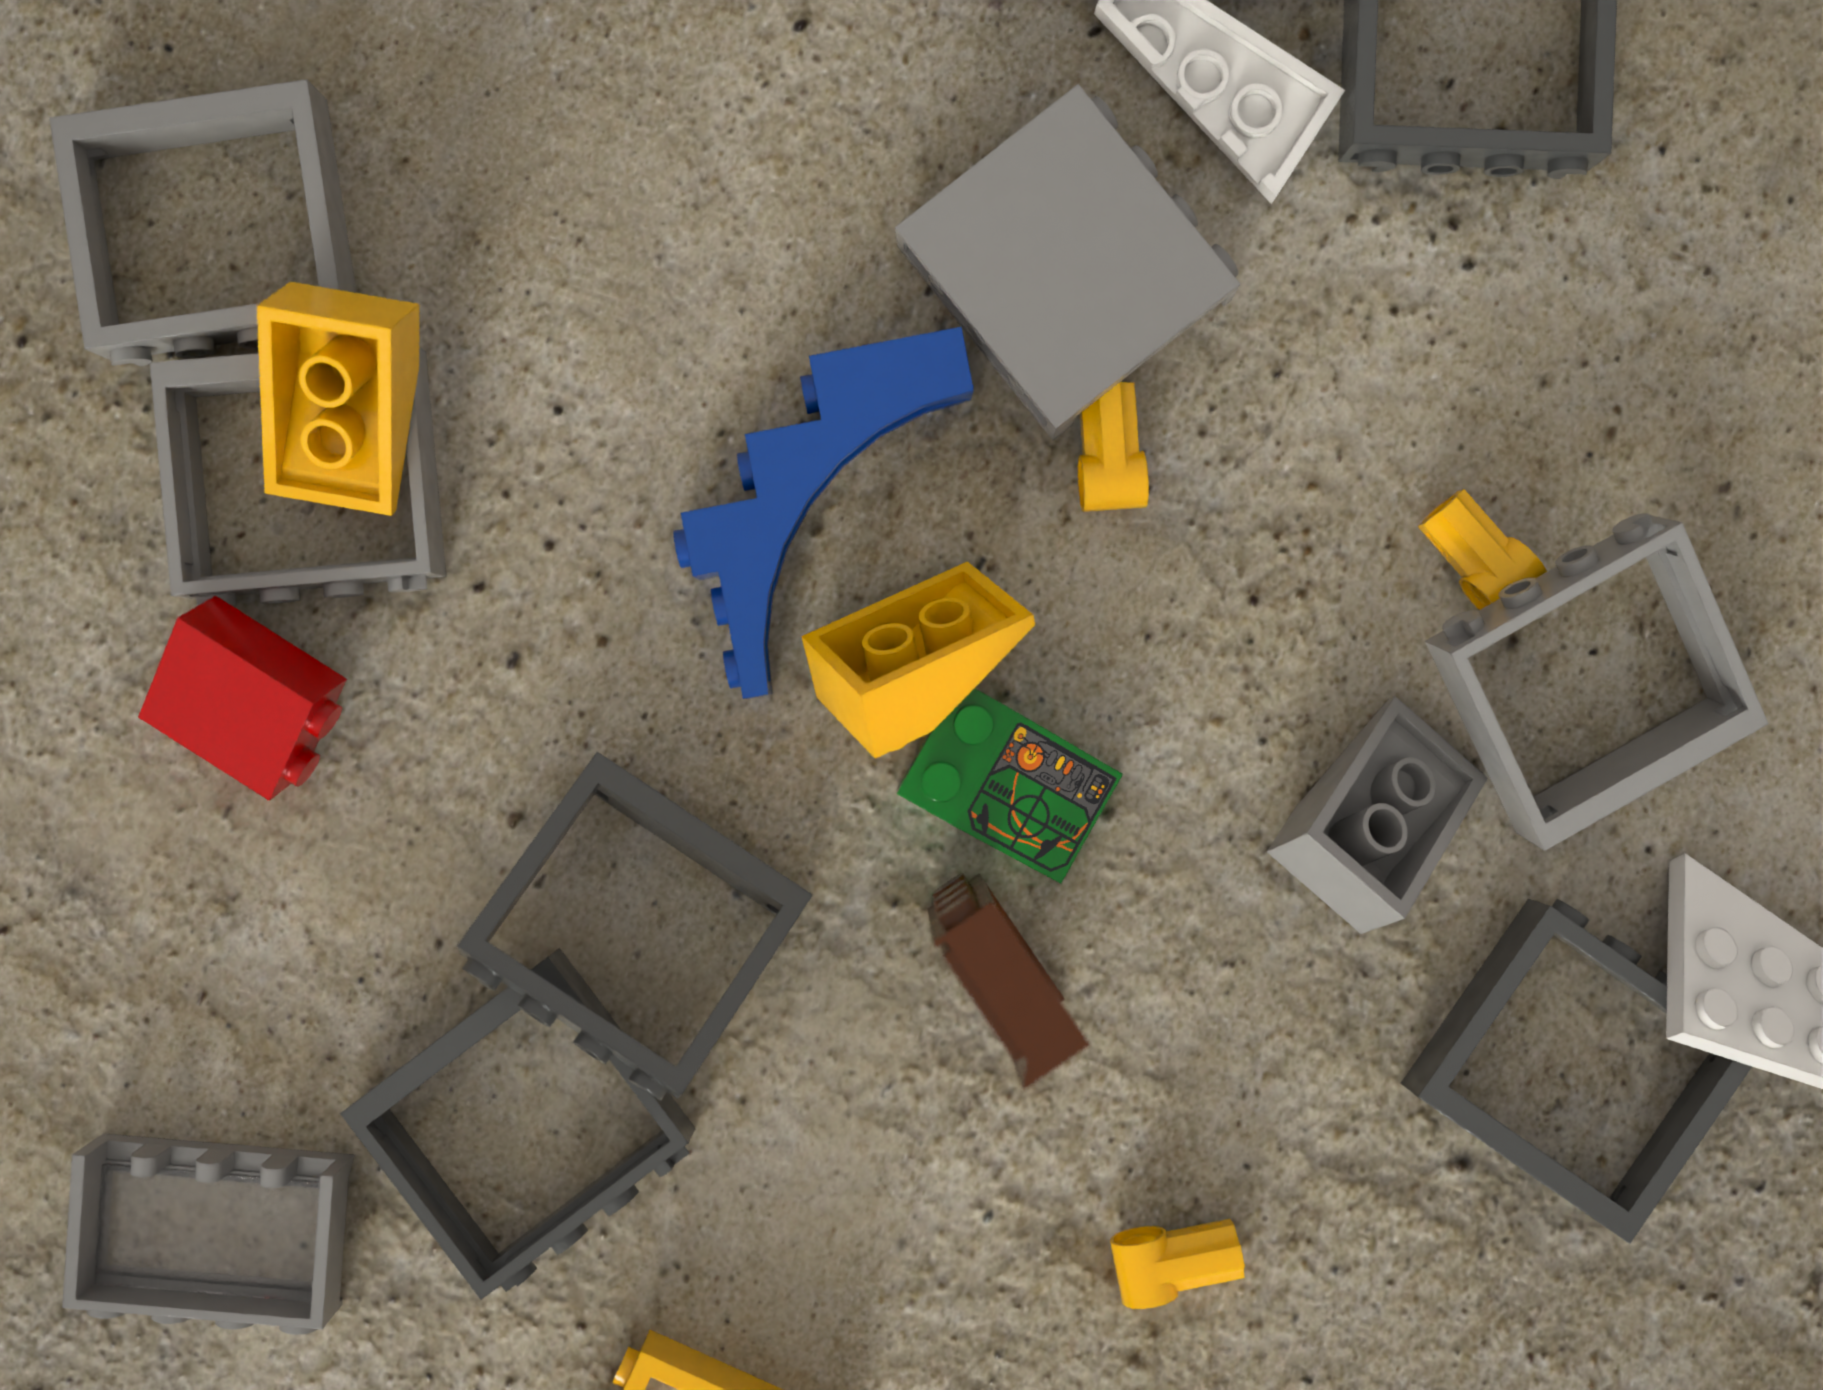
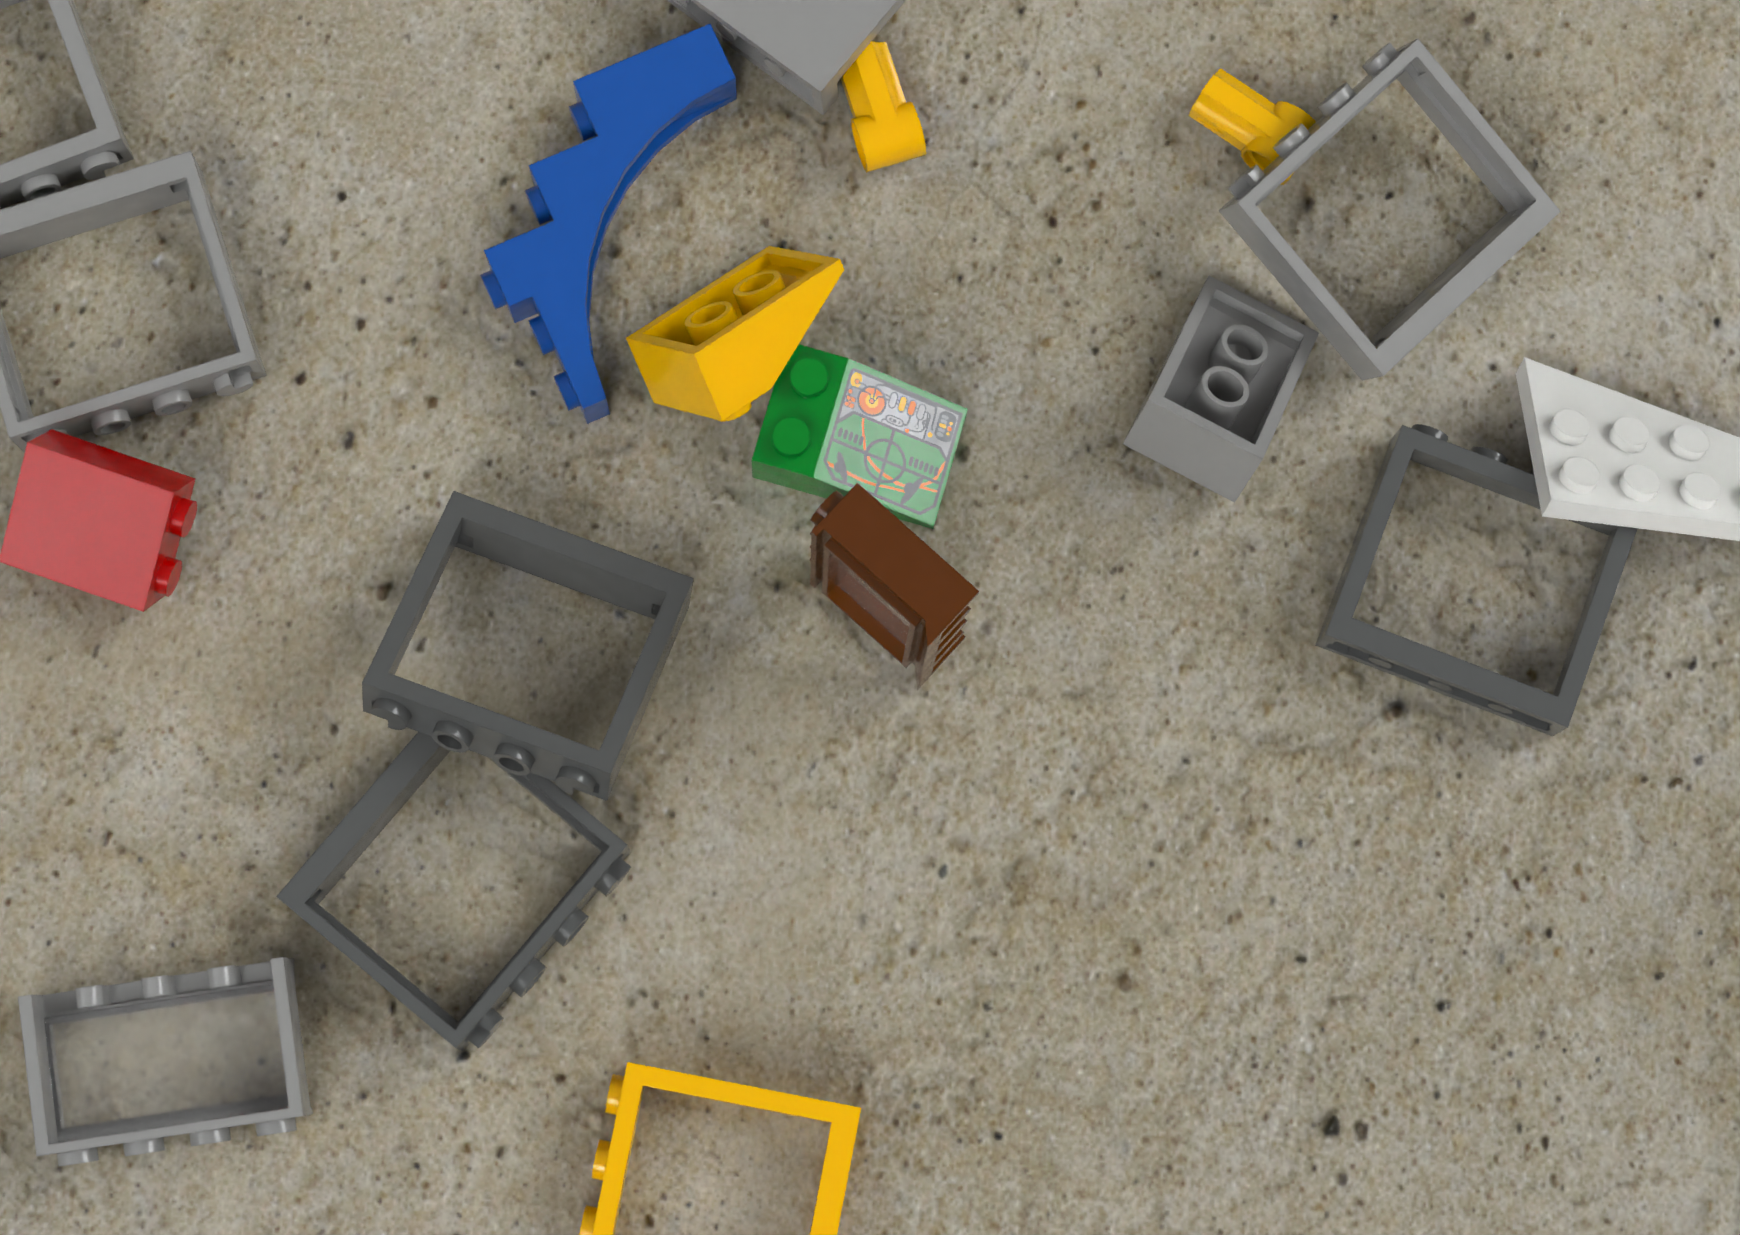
camera: 20 degrees left, 10 degrees down
yellow slope [257,281,420,516] -> none
yellow piece [1110,1219,1245,1309] -> none

